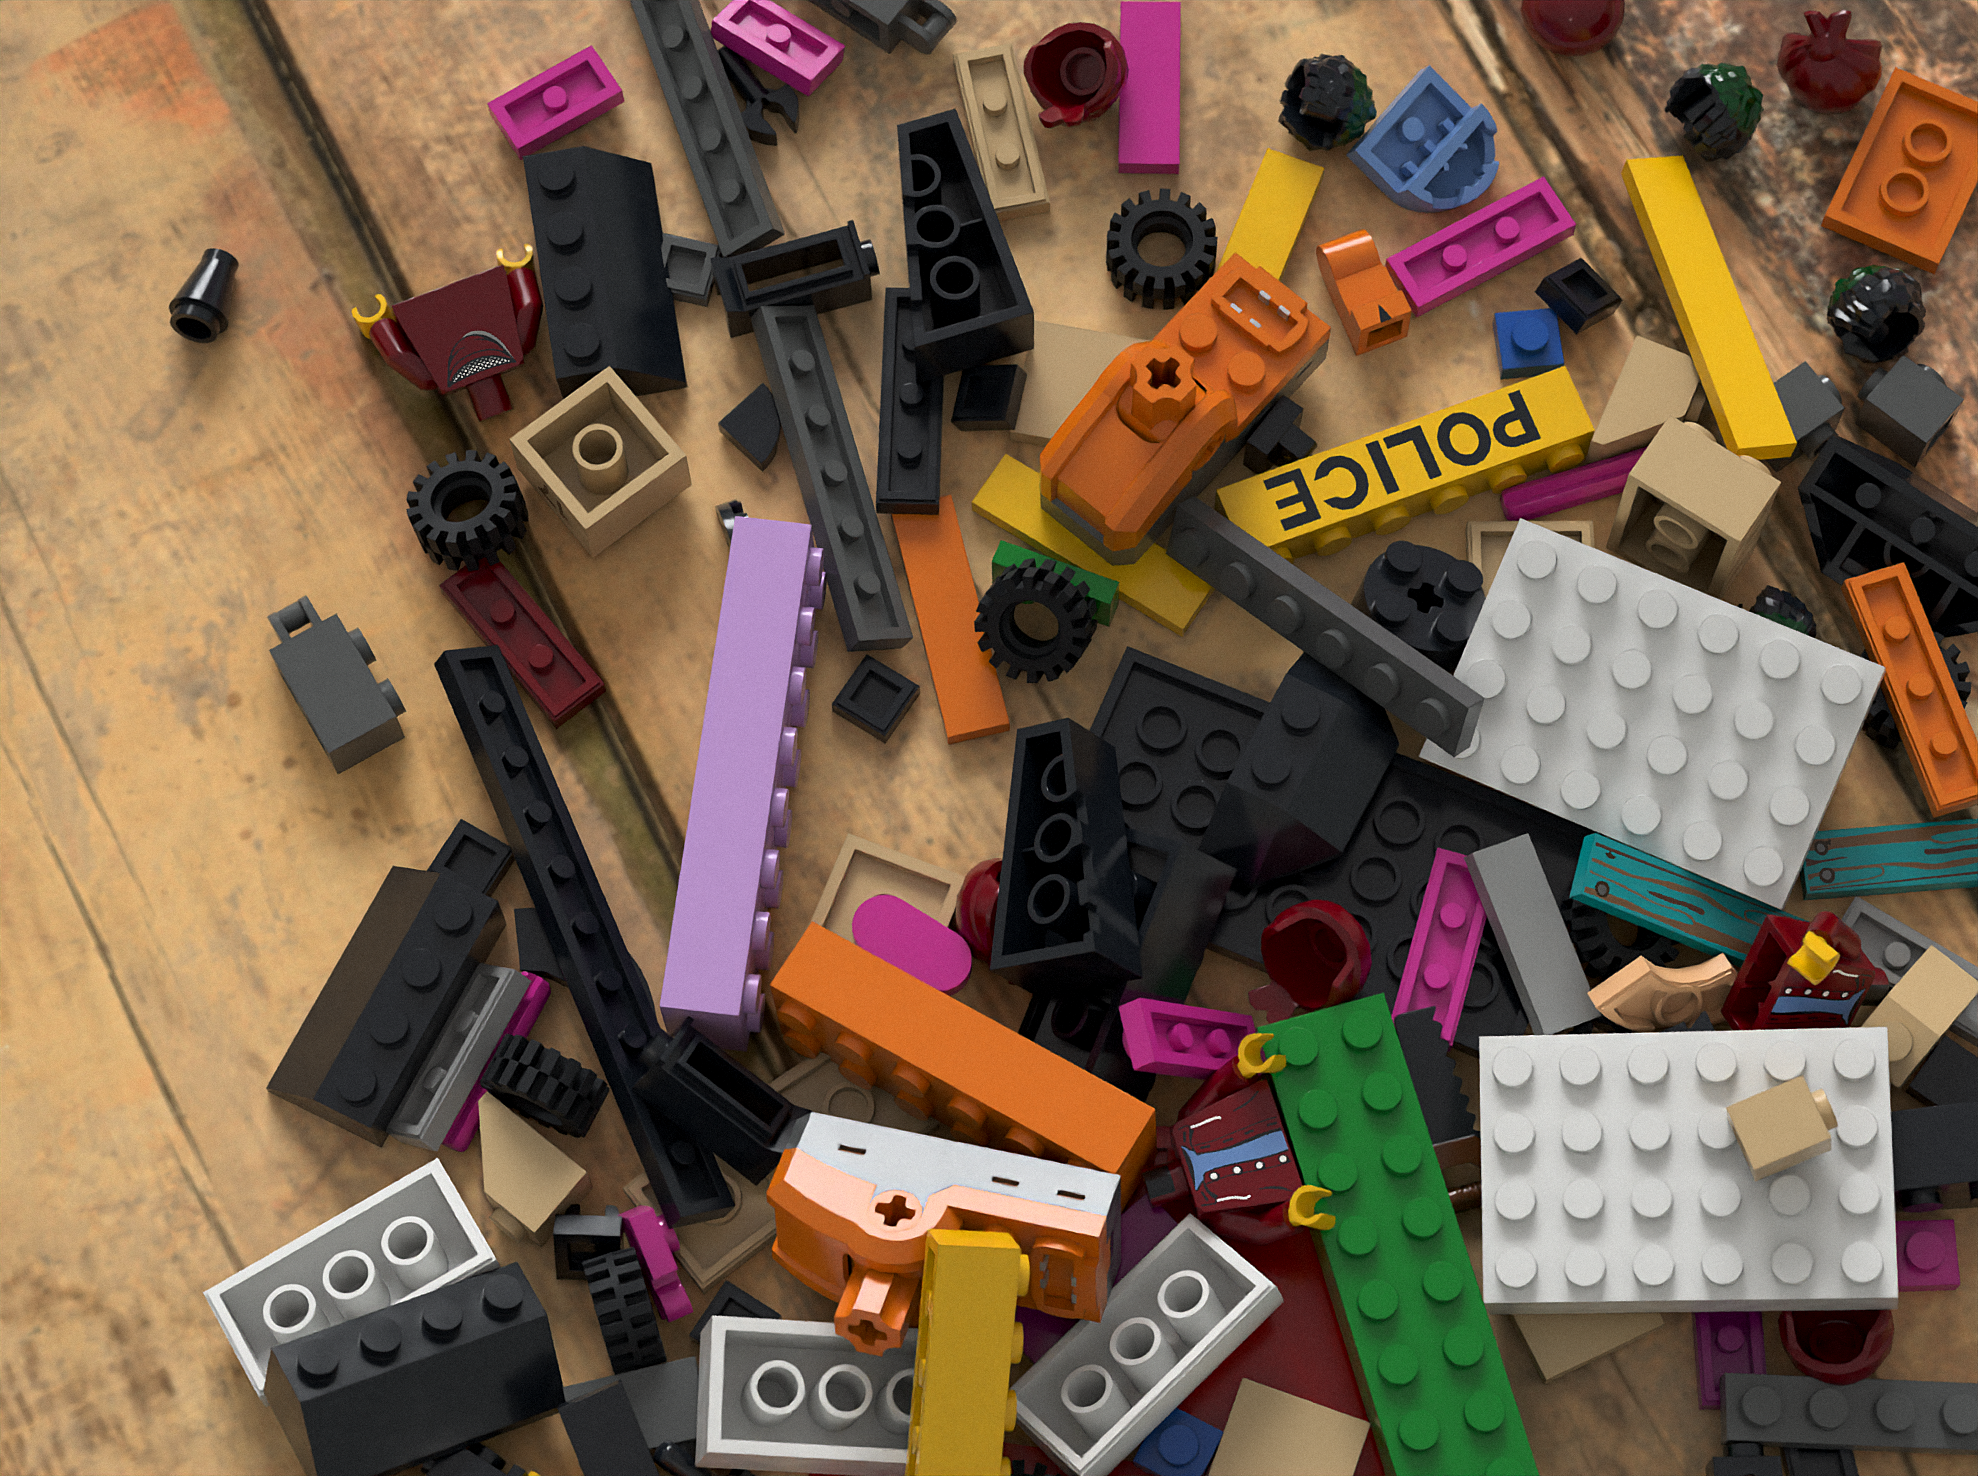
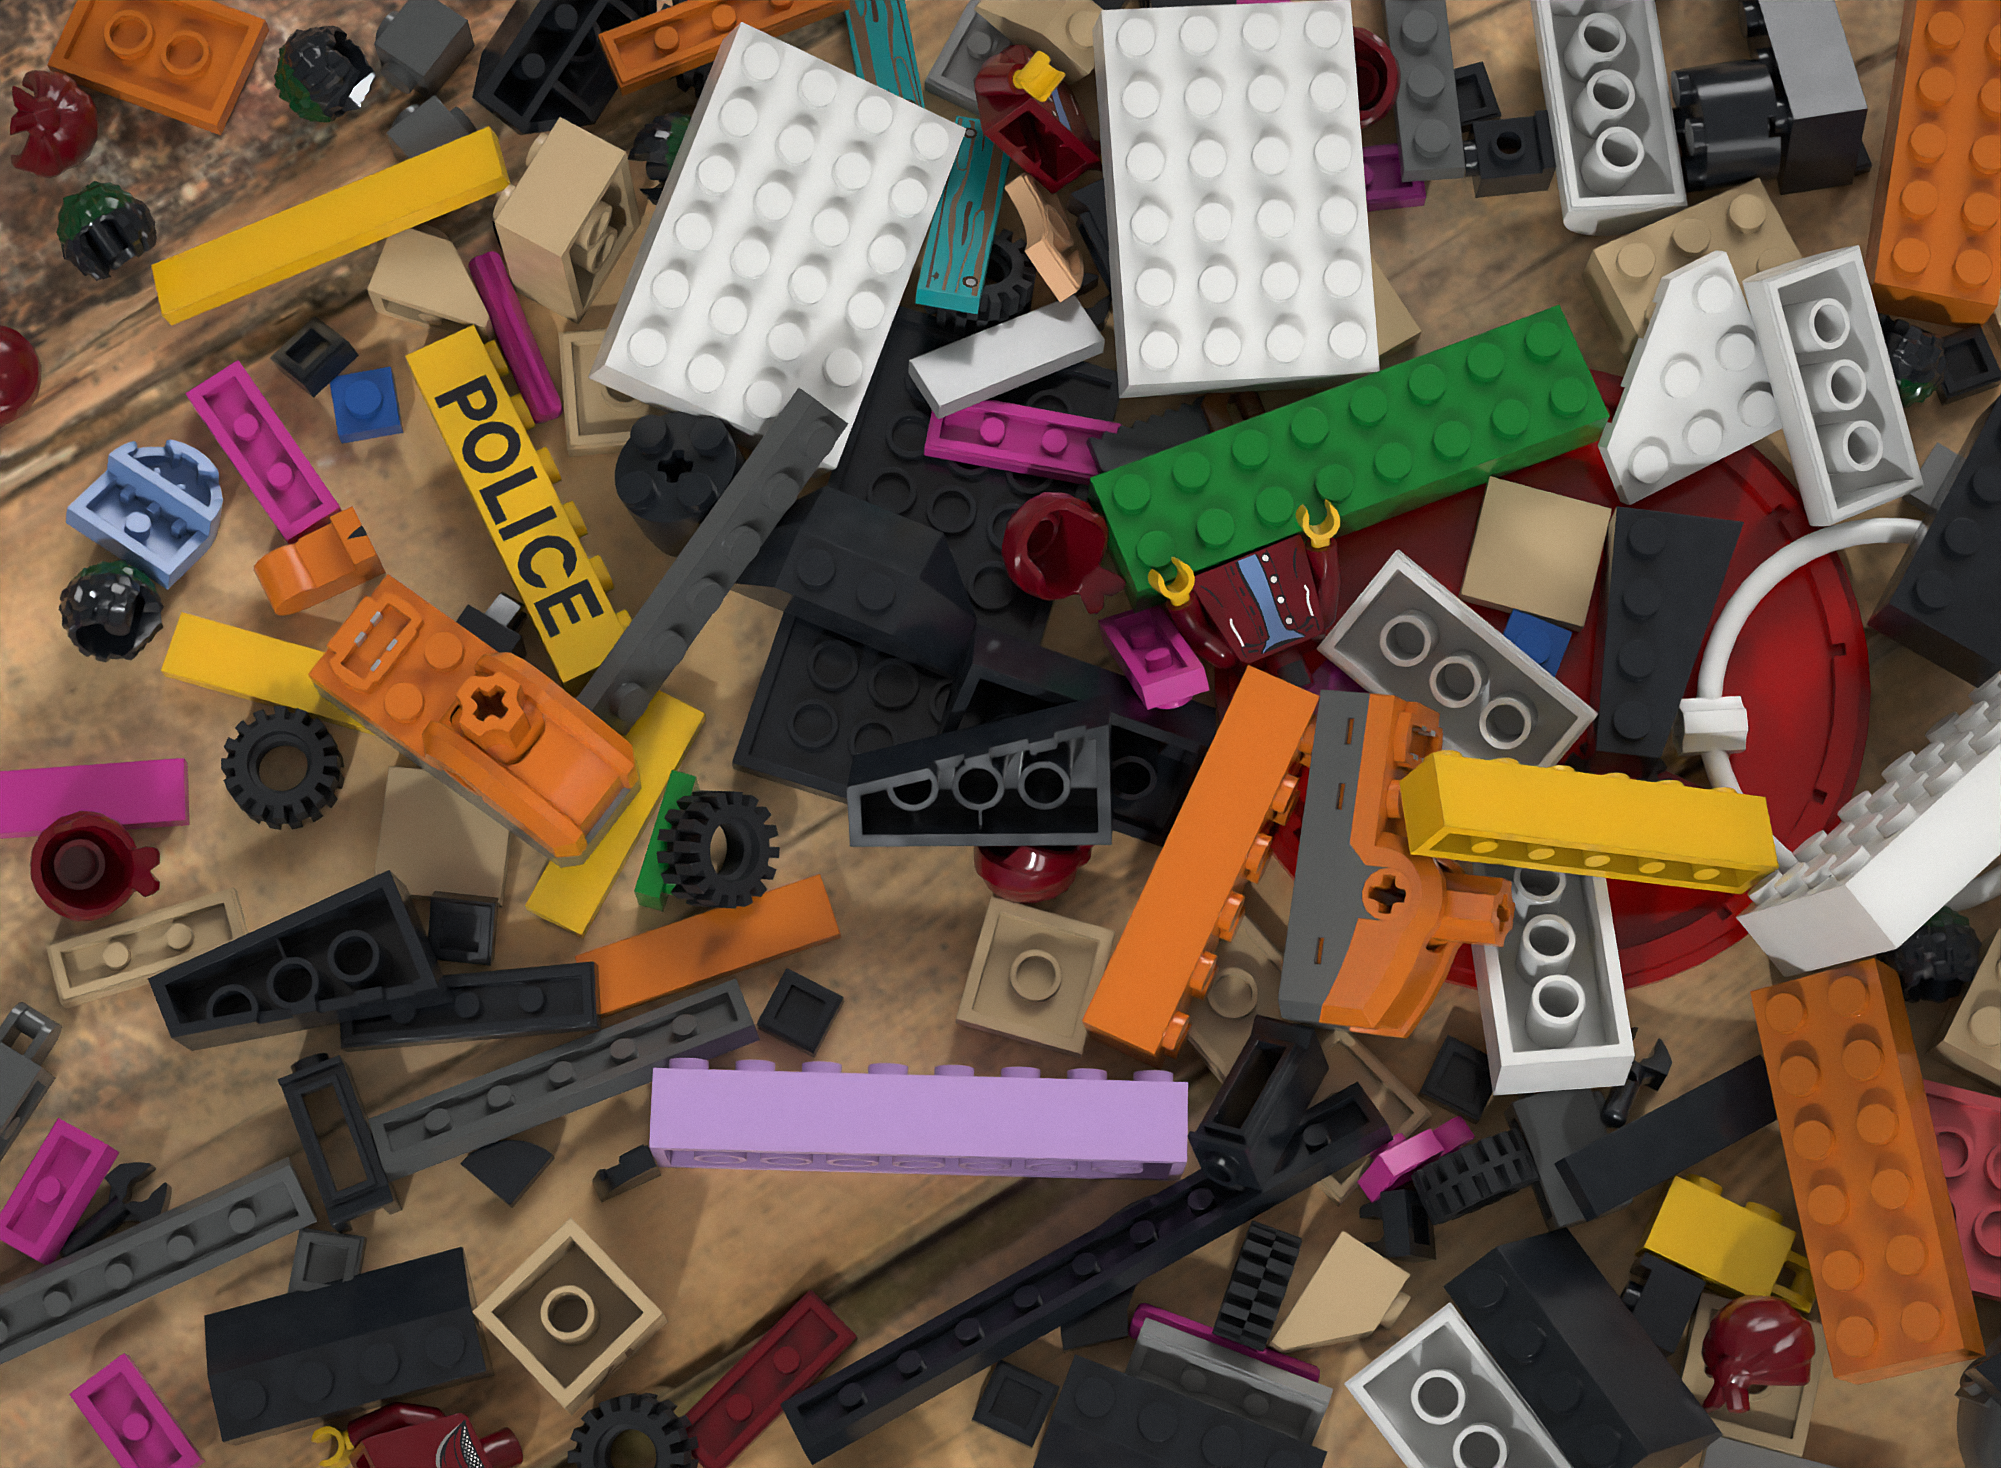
camera: 100 degrees left, 5 degrees up
dark pink tile [852,895,972,996] -> none
tan brick [1726,1075,1838,1182] -> none

